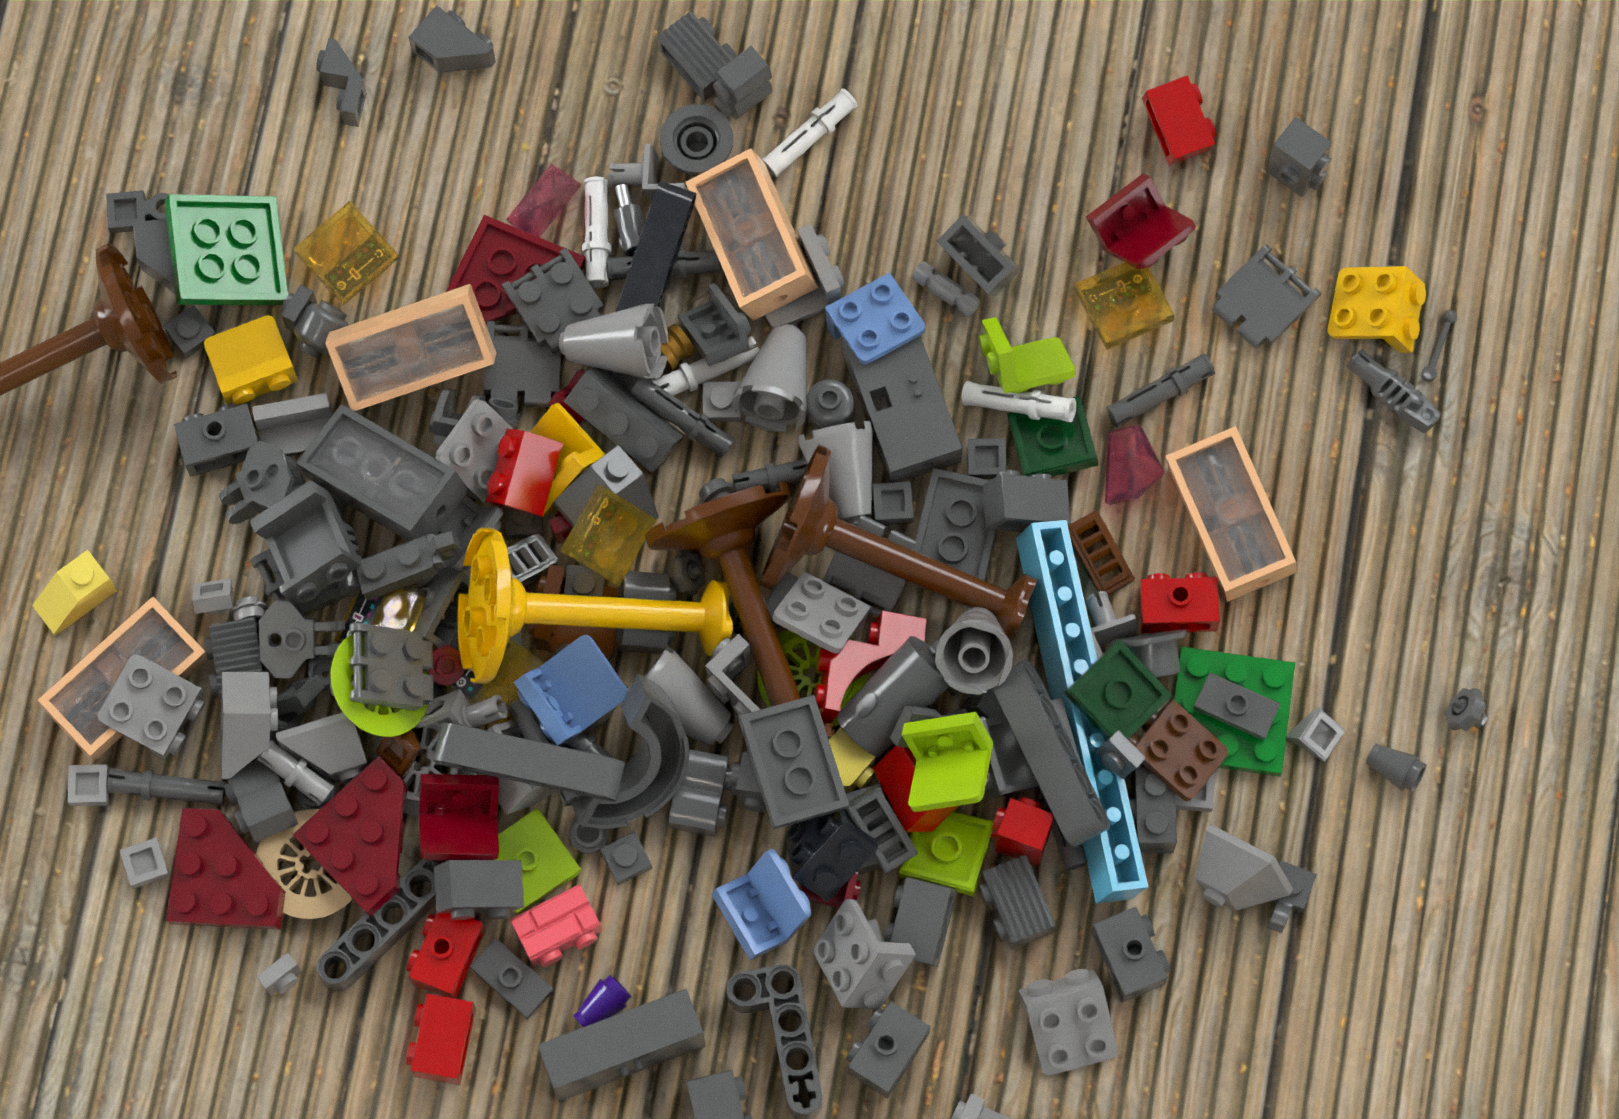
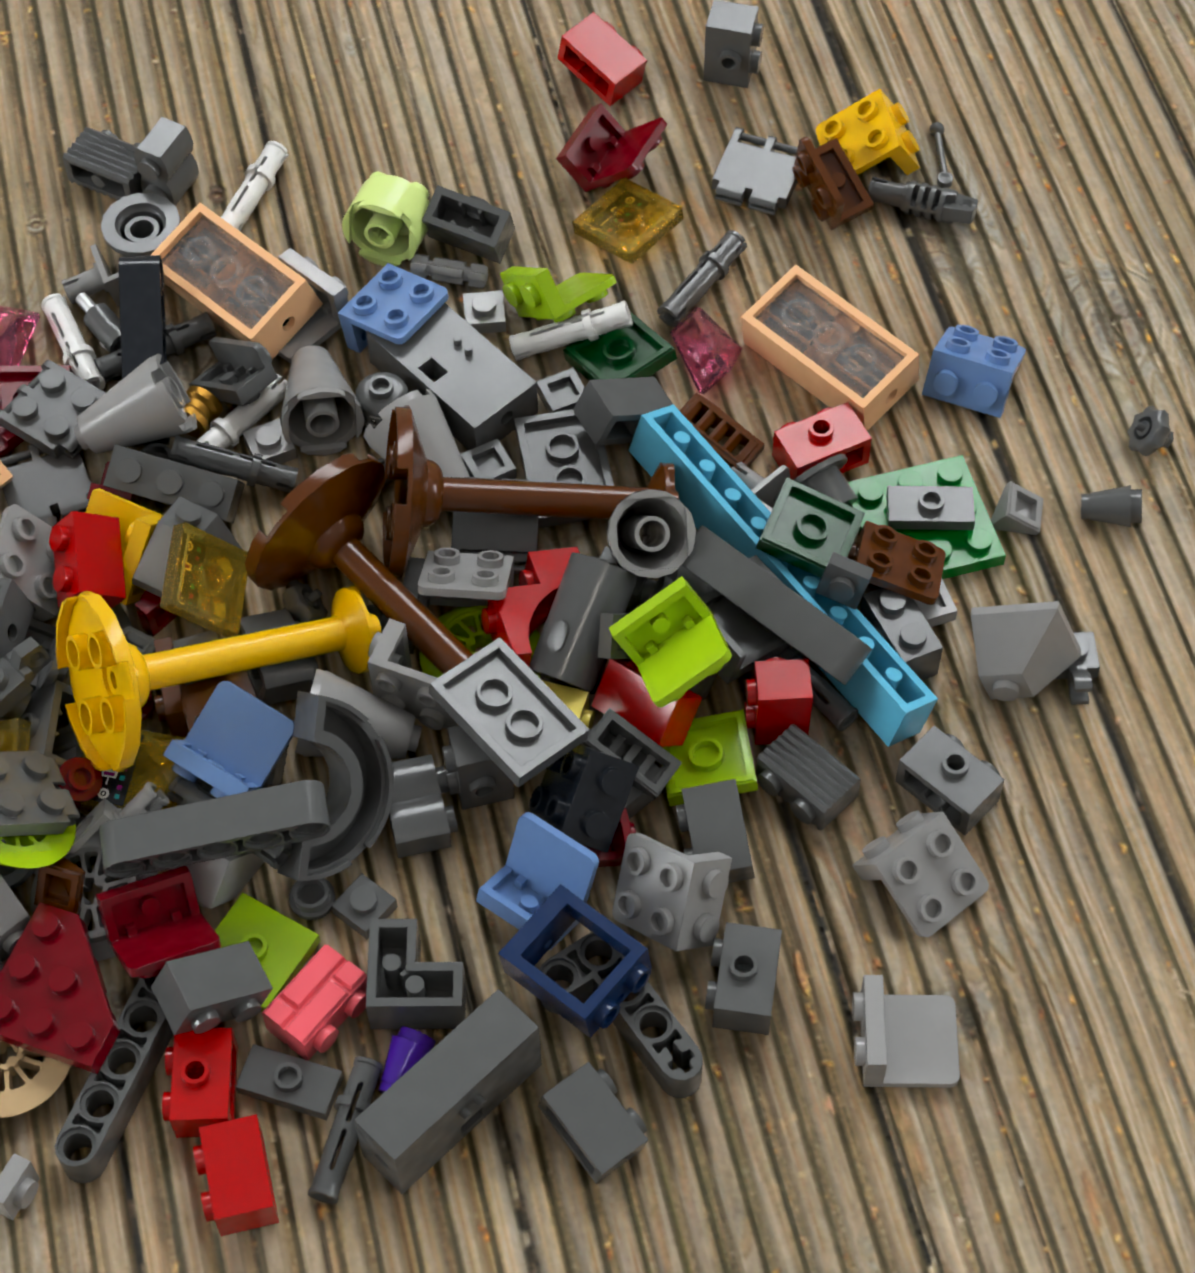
camera: 25 degrees left, 15 degrees down
none -> dark grey pin [308,1056,384,1204]
none -> yellowish green brick [342,171,430,266]
none -> dark grey brick [366,919,466,1029]
none -> light grey plate [463,290,506,334]
none -> dark blue window [498,884,652,1038]
none -> reddish brown bracket [792,136,874,230]
none -> medium blue bracket [922,325,1026,418]

